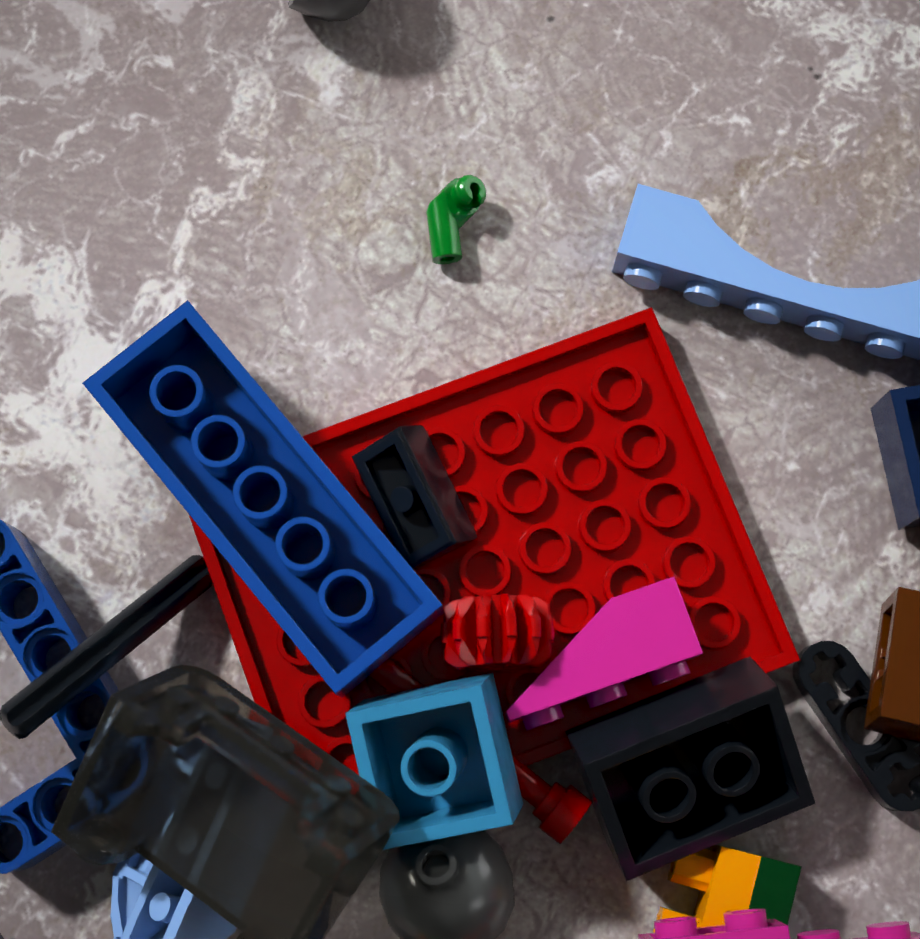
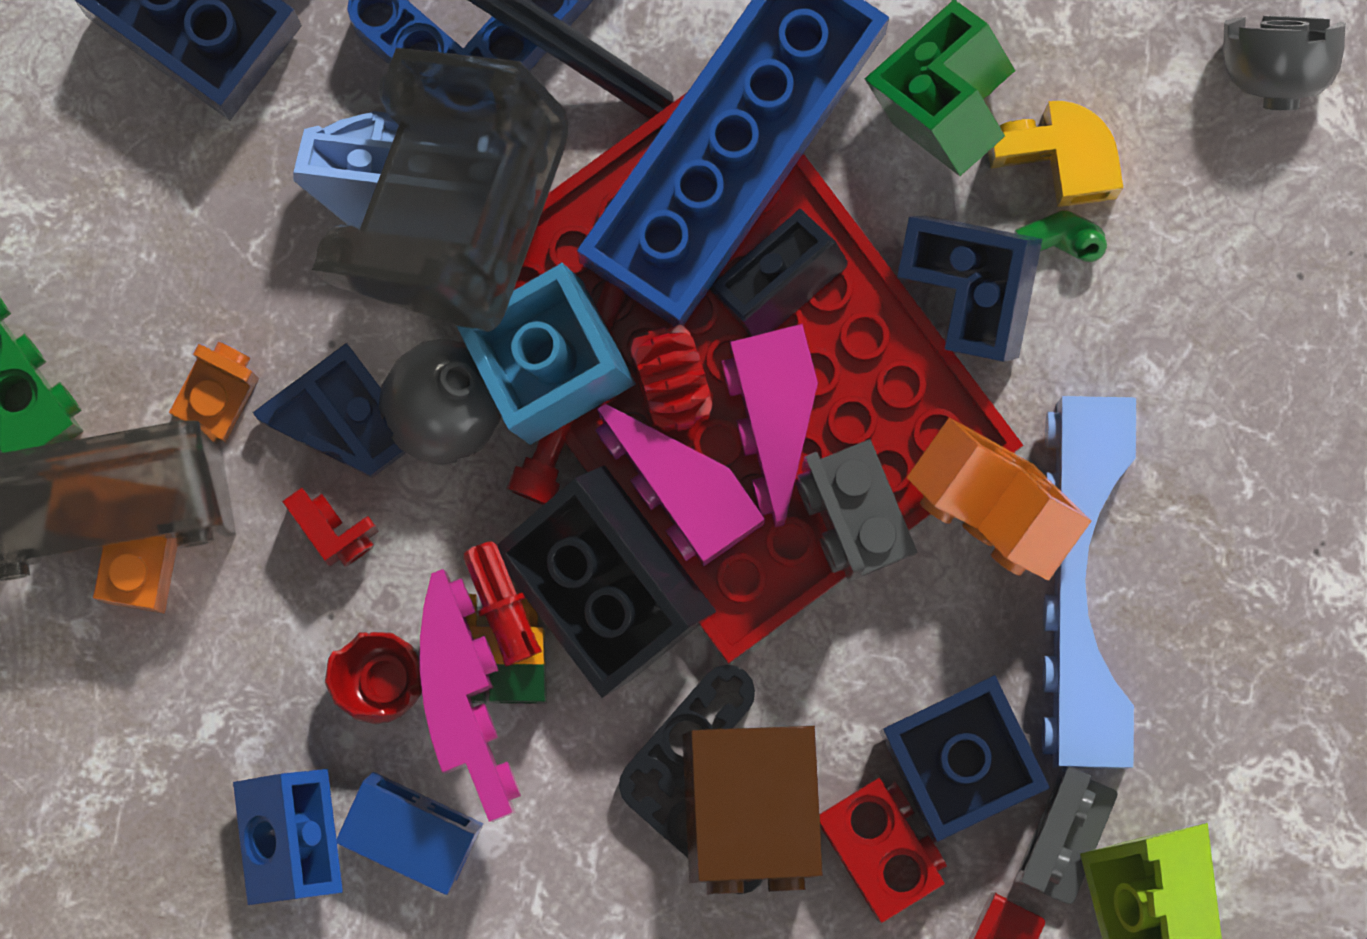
camera: 75 degrees right, 5 degrees up
none -> red axle [463,542,542,667]
none -> dark pink slope [721,324,818,527]
none -> dark grey bracket [796,439,918,582]
none -> green brick [864,0,1016,176]
none -> dark blue brick [897,215,1042,362]
none -> orange brick [907,417,1092,581]
none -> yellow brick [988,101,1124,207]

